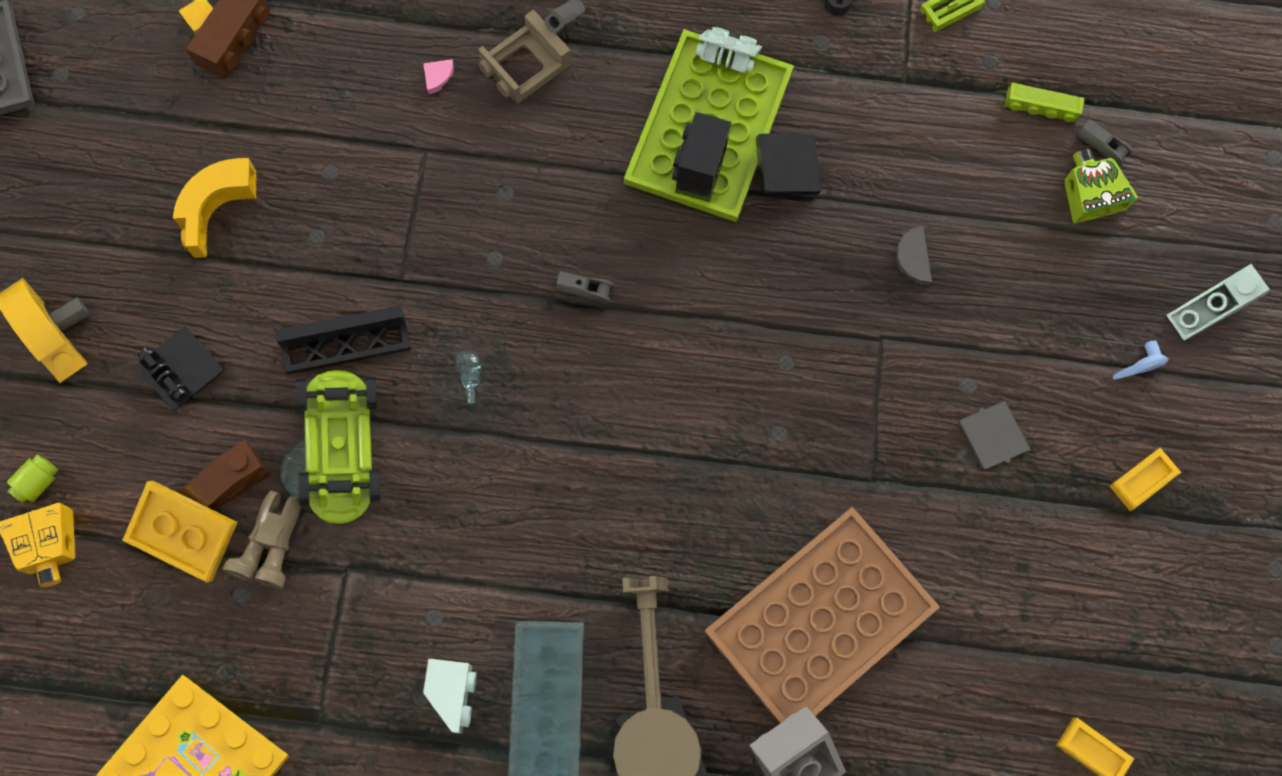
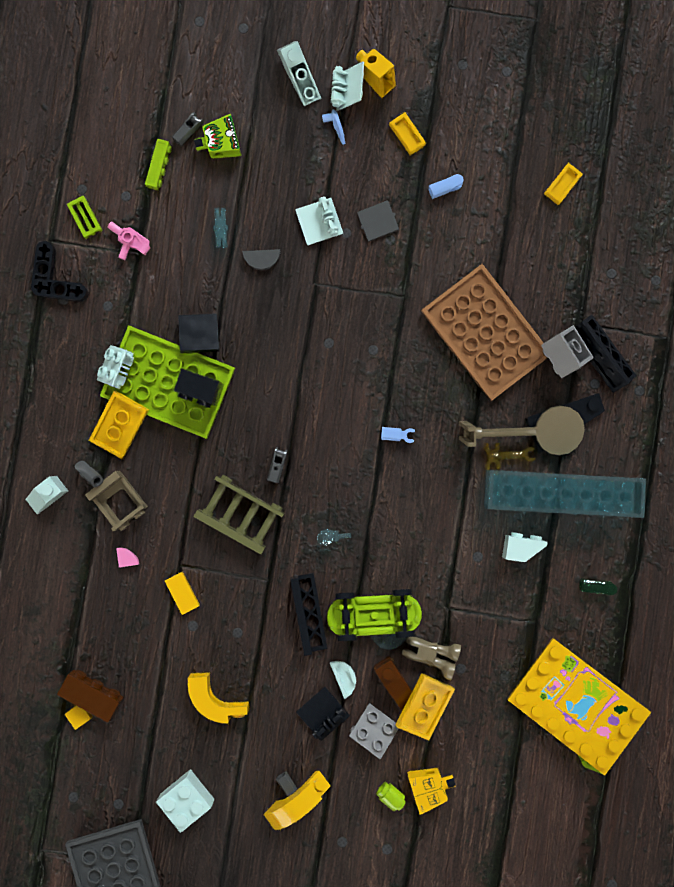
camera: 85 degrees left, 15 degrees up
none -> yellow tile [88,390,149,459]
none -> bright pink piece [108,222,151,260]
none -> light aqua brick [156,769,214,833]
none -> yellow tile [165,571,200,615]
none -> olive fence [193,475,285,554]
none -> clear light blue pin [213,208,228,248]
none -> light aqua hinge [295,196,343,246]
none -> light aqua tile [330,661,356,699]
none -> light aqua hinge [331,61,364,111]
none -> light grey hinge [349,703,399,759]
none -> yellow torso [356,49,396,98]
none -> light blue bar [381,427,415,443]
none -> light blue bar [428,174,463,199]
none -> clear yellow bar [484,443,535,470]

